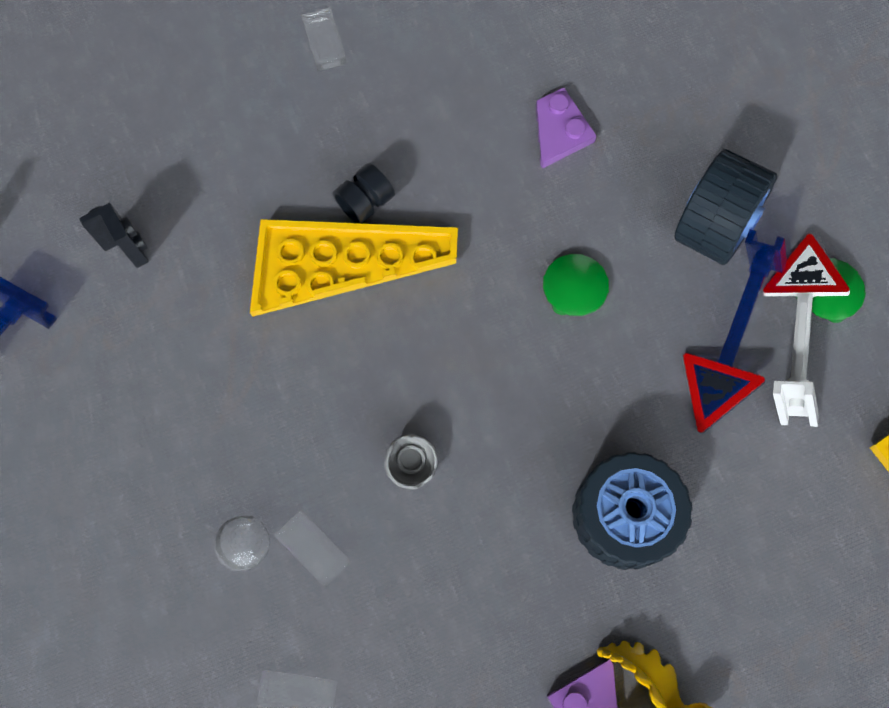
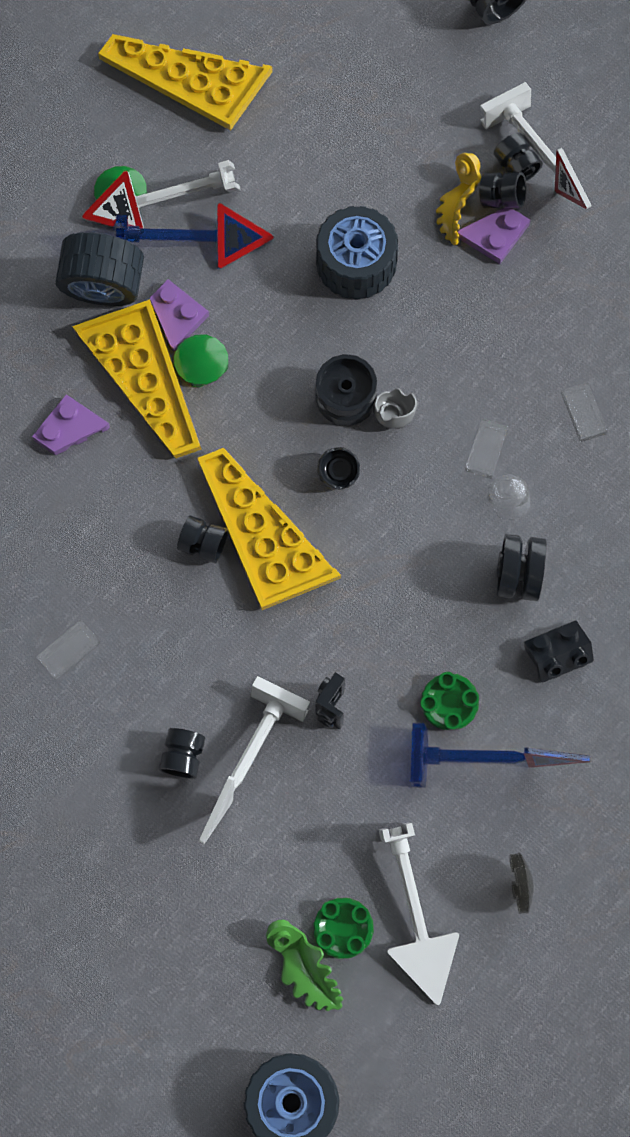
camera: 115 degrees left, 0 degrees up
none -> yellow wing [72,299,202,459]
none -> medium lavender wing [150,279,209,352]
none -> black wheel [159,728,205,779]
none -> white piece [199,676,310,844]
none -> black wheel [316,354,377,426]
none -> black hair [317,447,360,490]
none -> green dish [421,672,479,731]
none -> black wheel [497,534,547,601]
none -> black bracket [524,620,594,683]

